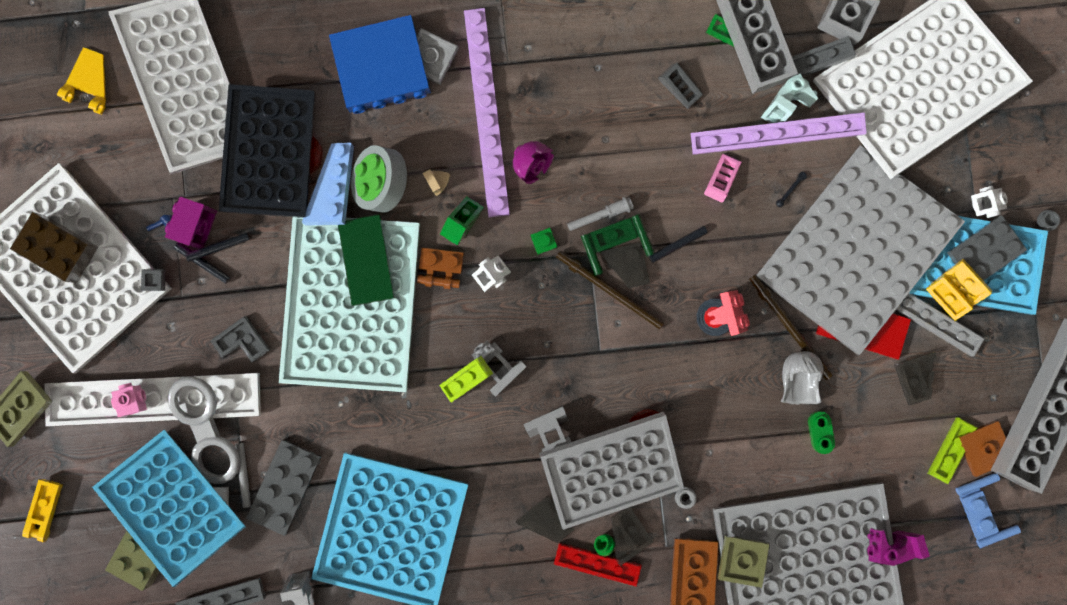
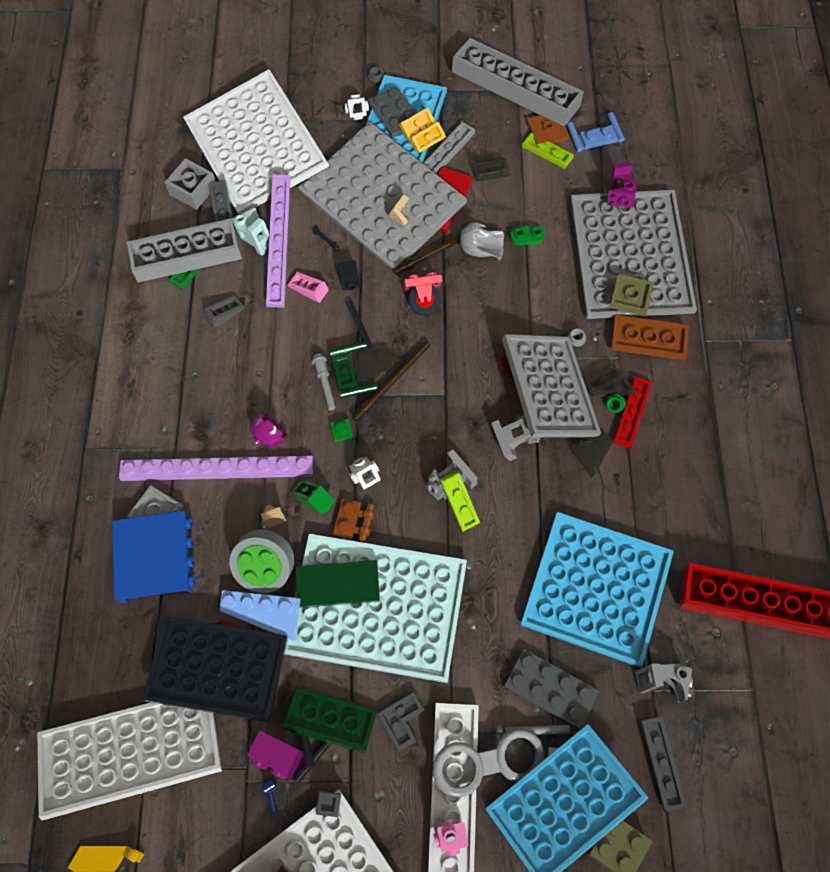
camera: 85 degrees left, 20 degrees down
none -> dark green tile [282,687,377,753]
none -> black brick [338,260,360,291]
none -> tan tile [388,194,410,226]

